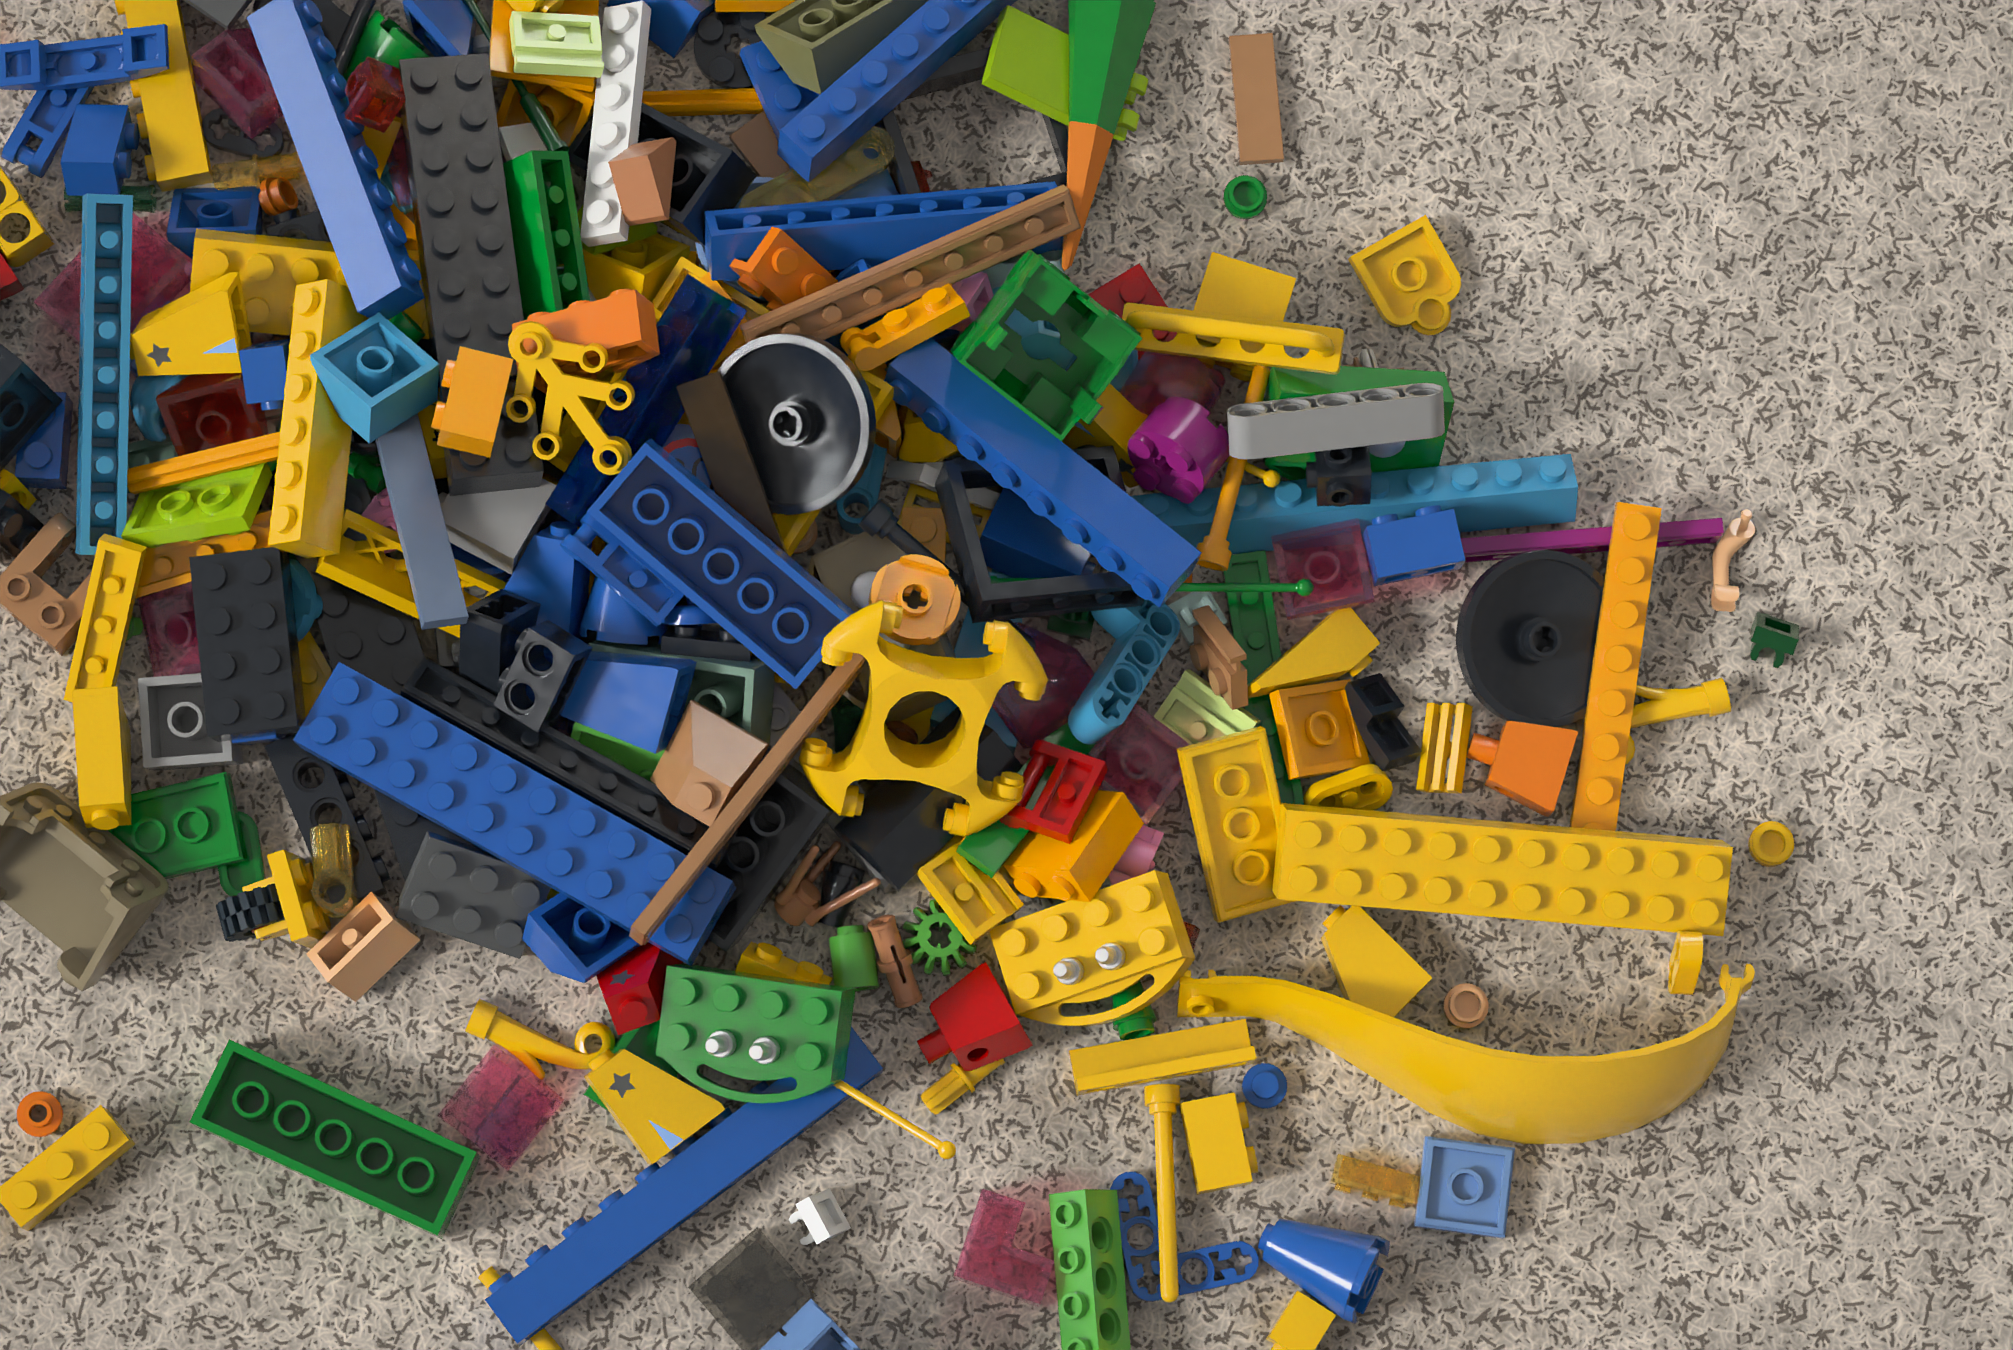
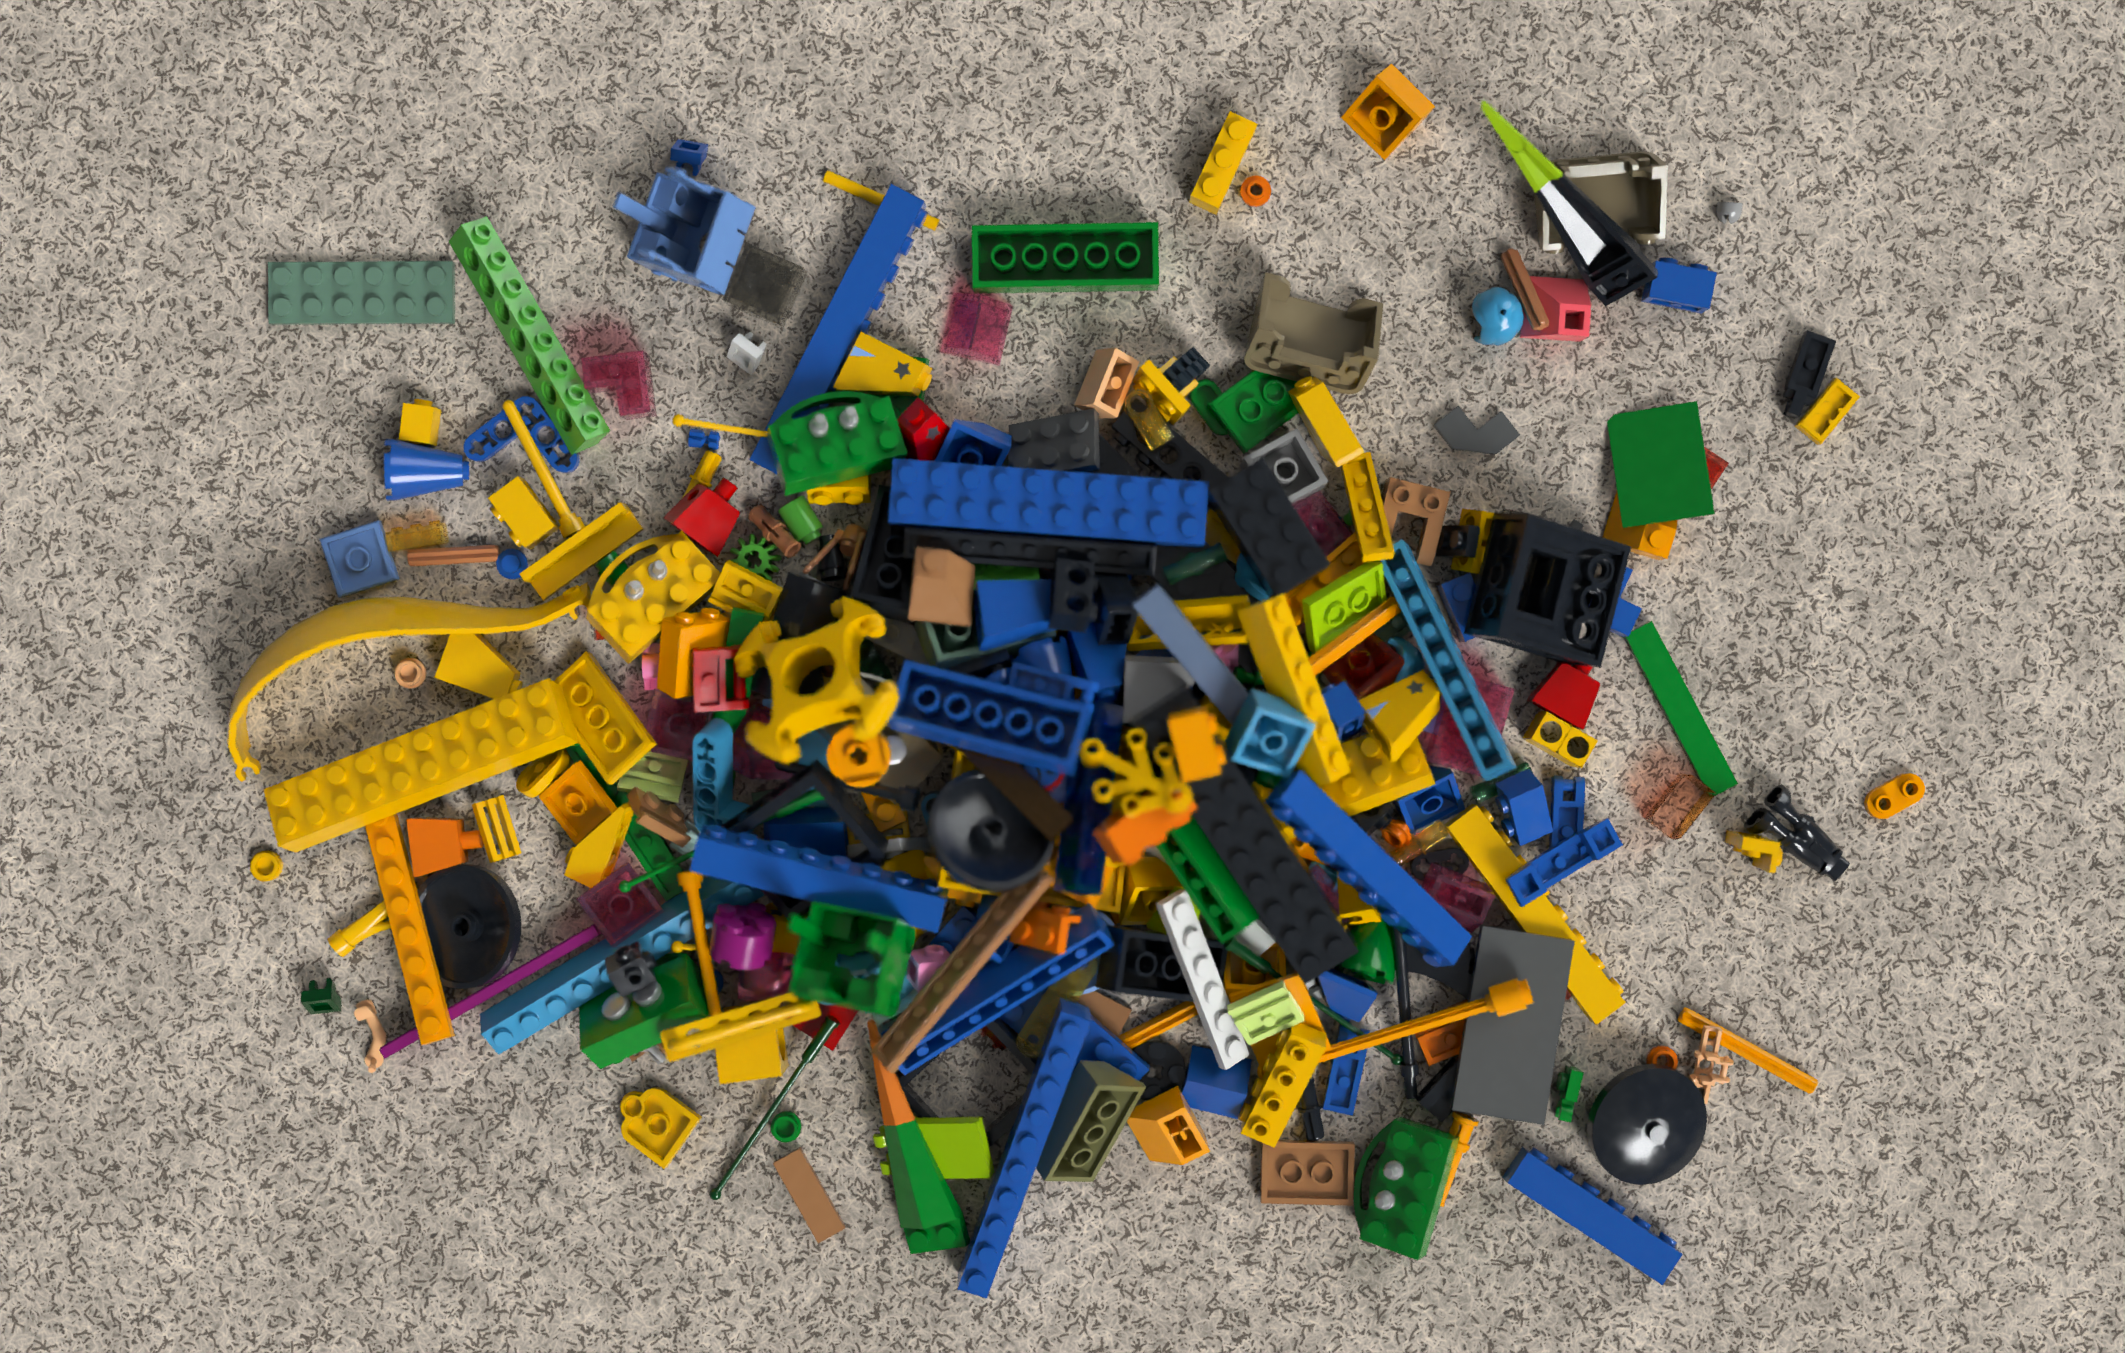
camera: 160 degrees right, 10 degrees up
clear red brick [344,57,406,133] -> none
yellow plant [465,999,615,1080] -> none
nougat slope [608,137,676,226] -> none
medium nougat tile [629,653,866,946] -> none
light orange plate [840,283,971,371] -> none
light grey beam [1227,383,1445,459] -> none
black slope [1345,673,1422,771] -> none
blue brick [1363,505,1466,586] -> none
yellow beam [1668,931,1703,995] -> none
none -> nougat axle [407,545,500,566]
none -> blue piece [688,429,720,450]
none -> dark green piece [709,1015,840,1200]
none -> clear green pin [1163,542,1228,585]

